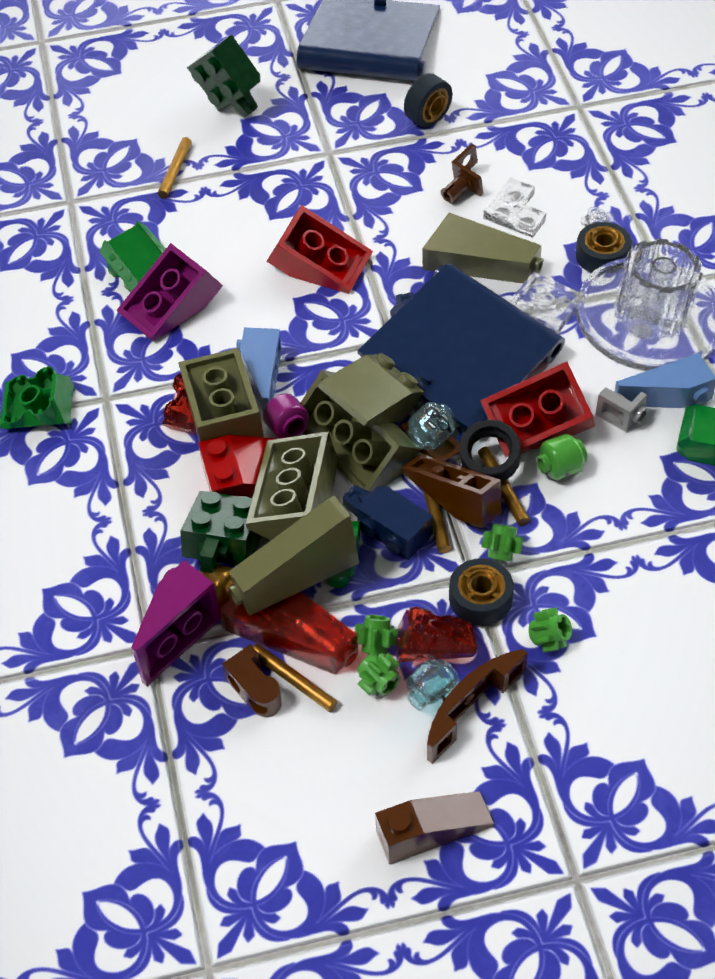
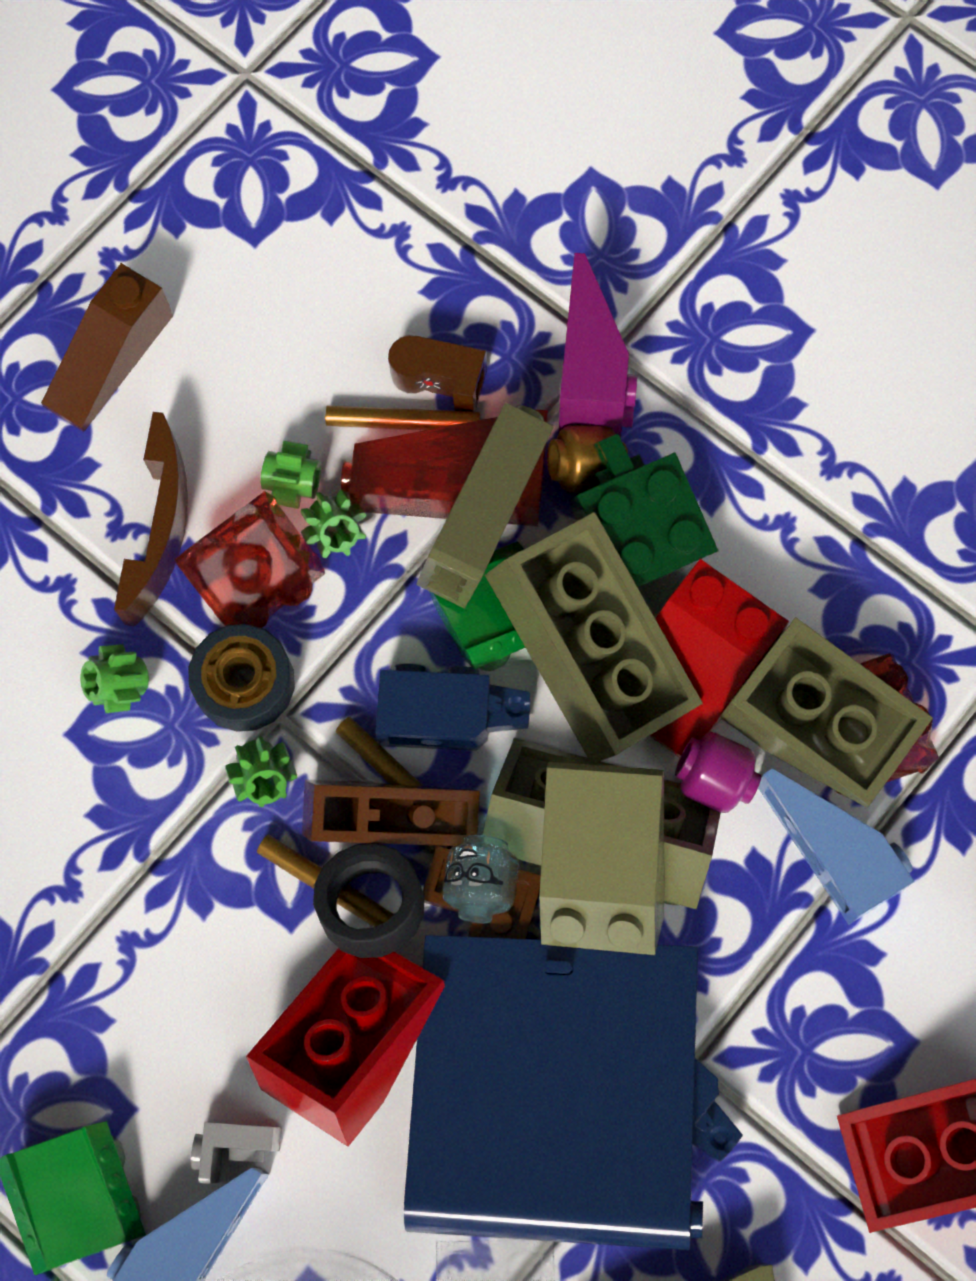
camera: 145 degrees right, 20 degrees up
clear light blue head [406,659,459,712] -> none
bright green head [537,434,587,480] -> none

